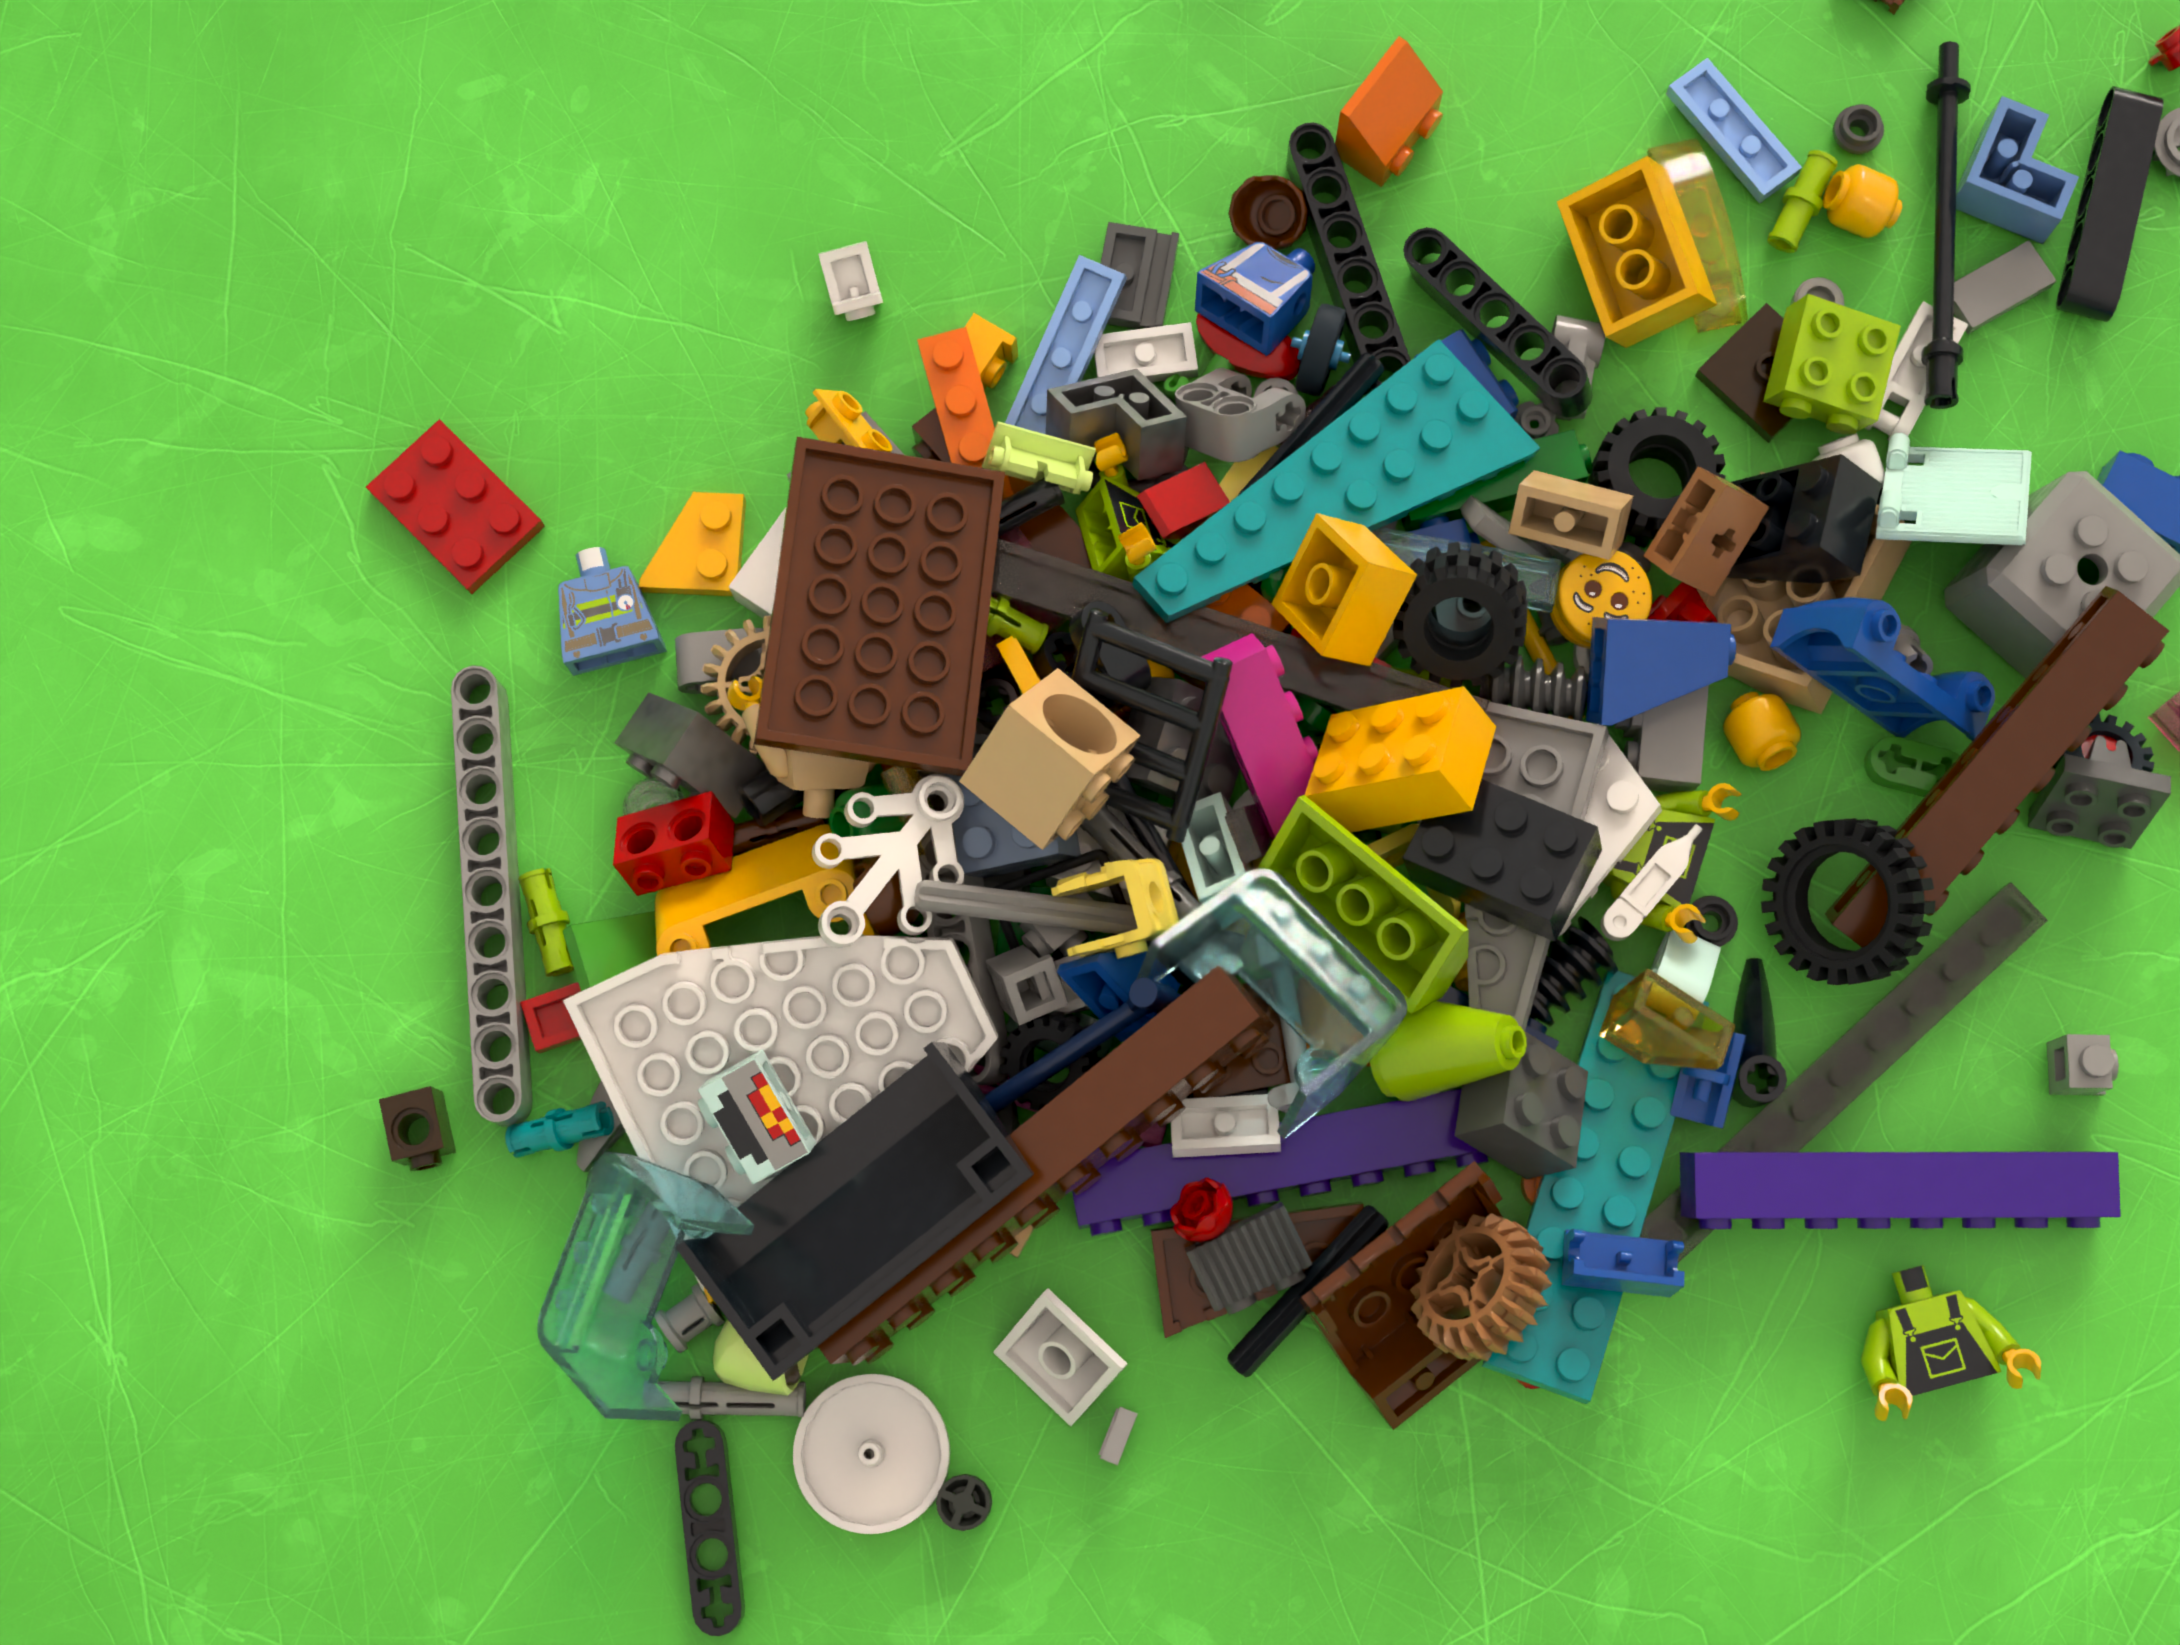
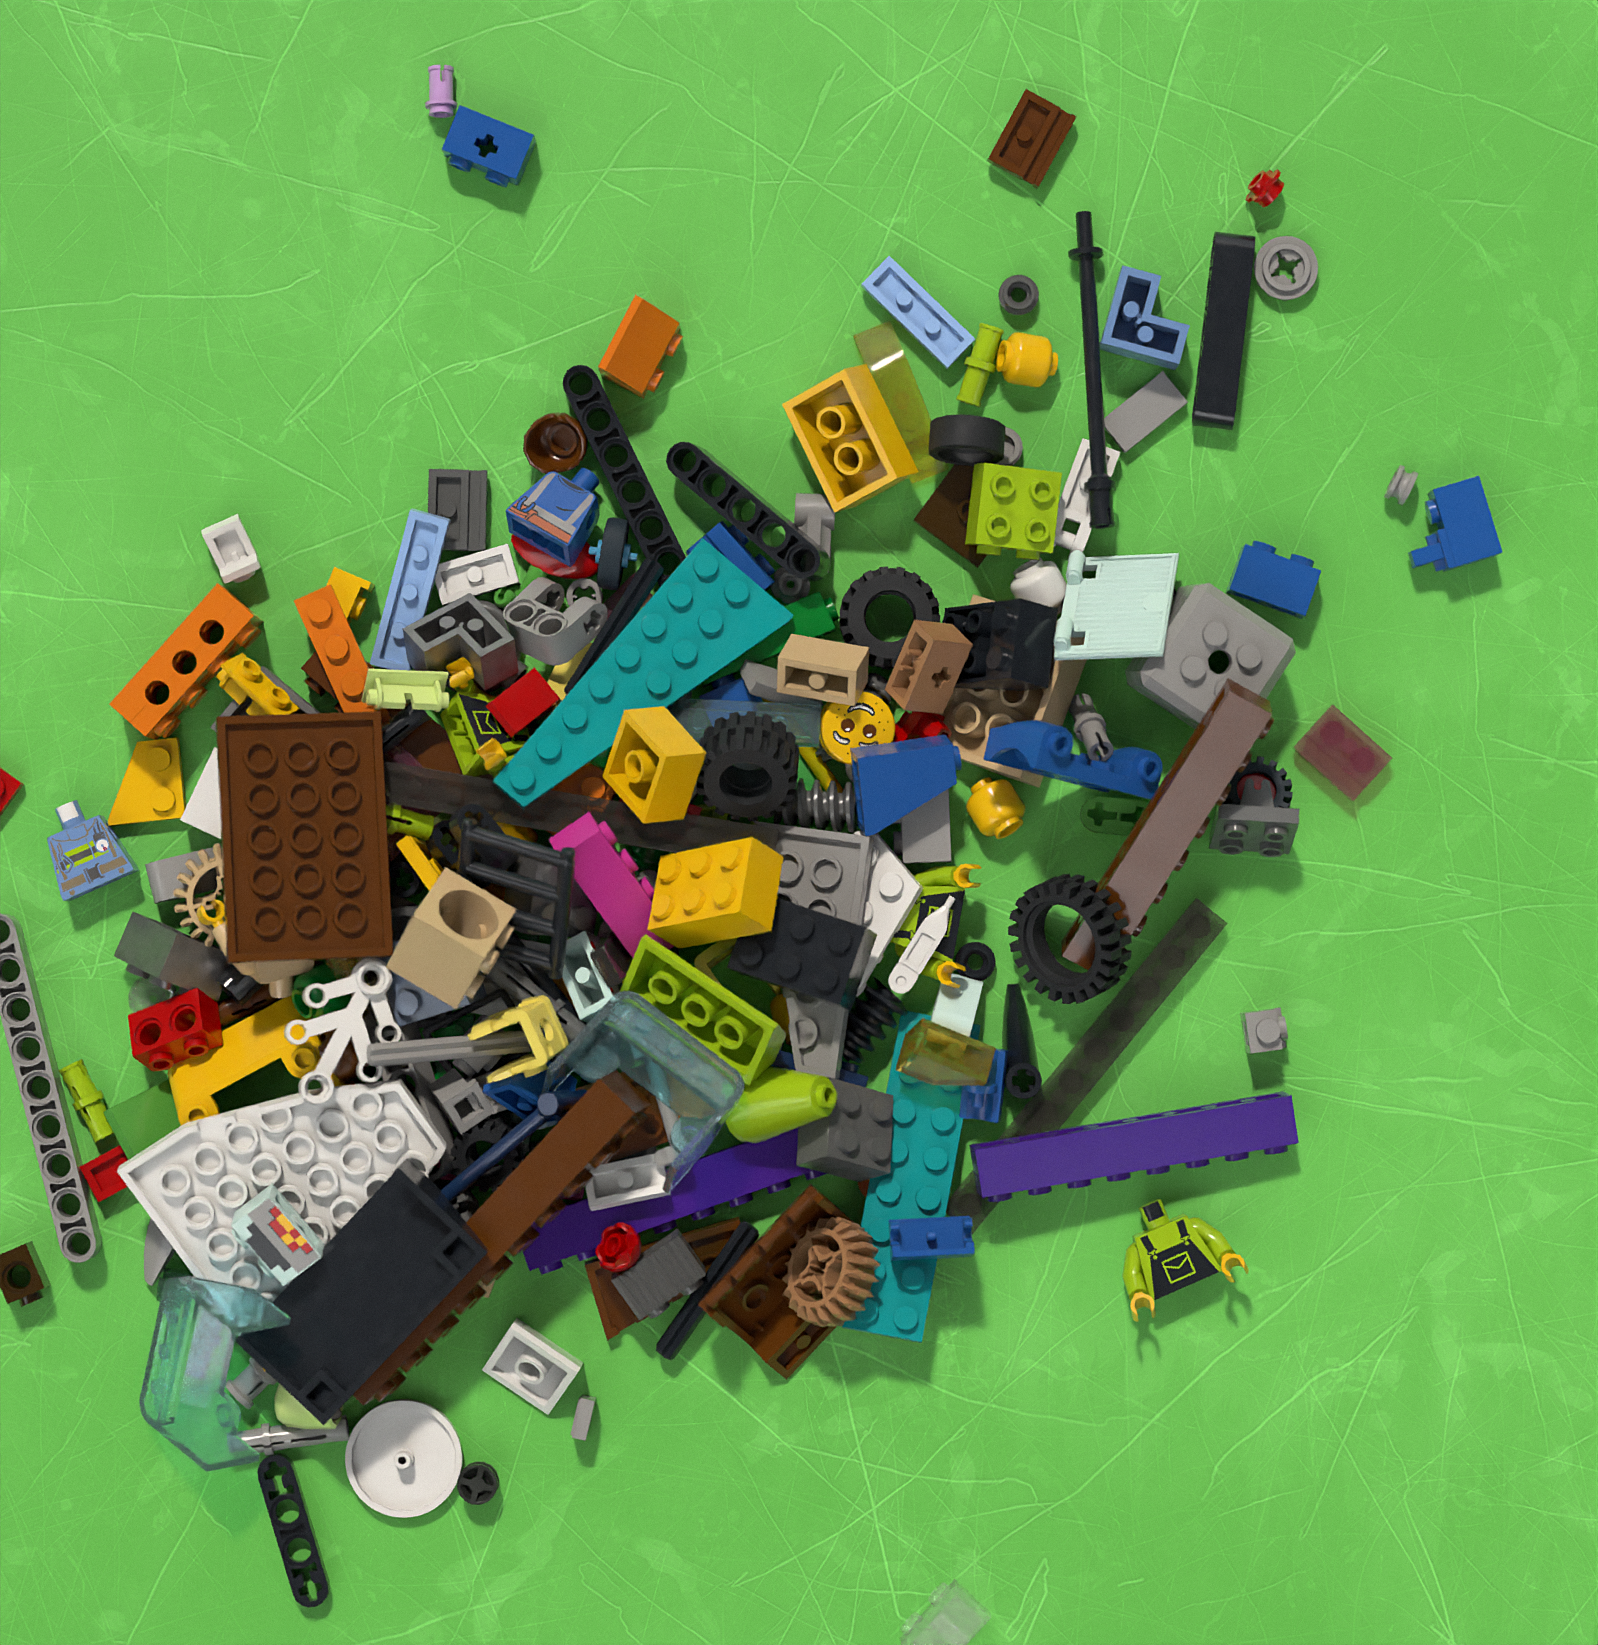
camera: 15 degrees left, 10 degrees up
teal pin [505,1101,614,1158] -> none
none -> orange brick [109,583,263,740]
none -> black tyre [928,414,1006,466]

